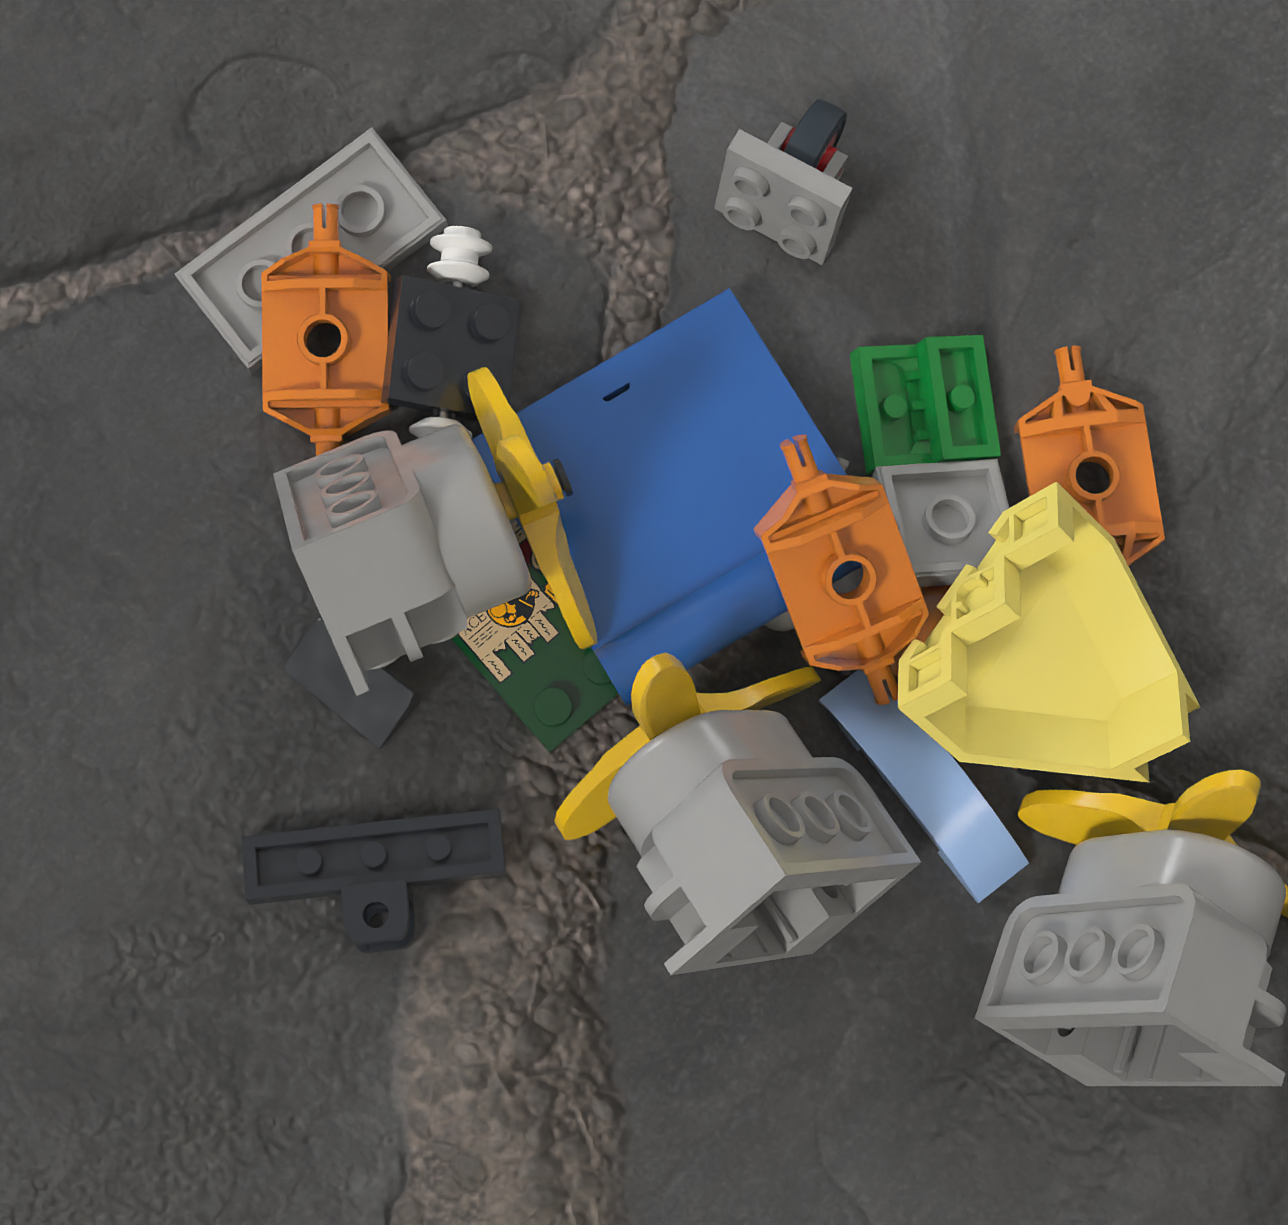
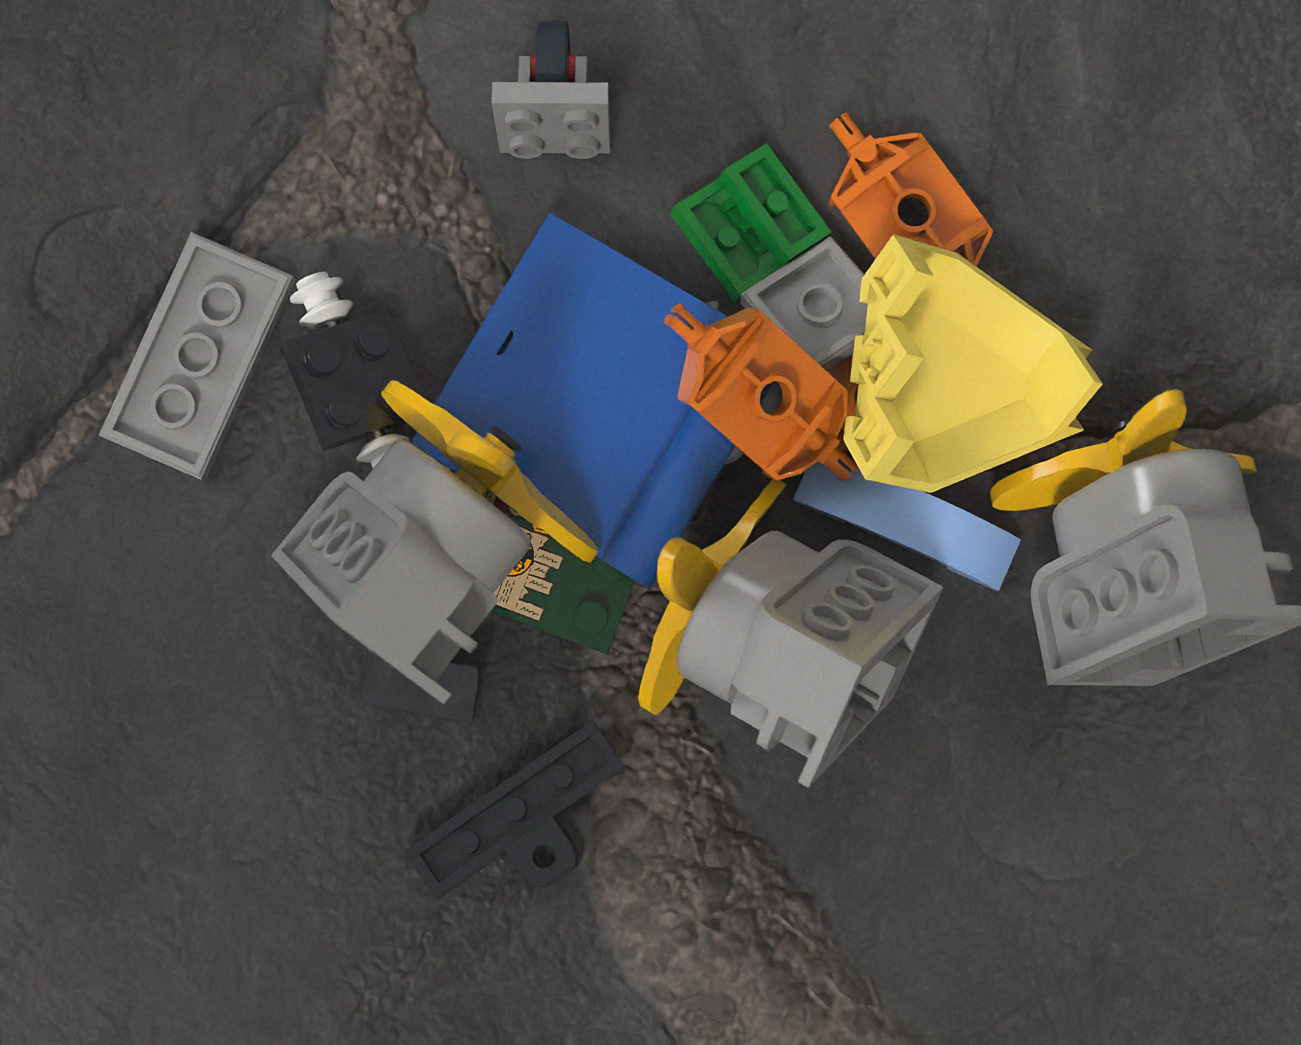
camera: 30 degrees left, 5 degrees up
orange plate [261,203,392,456] -> none

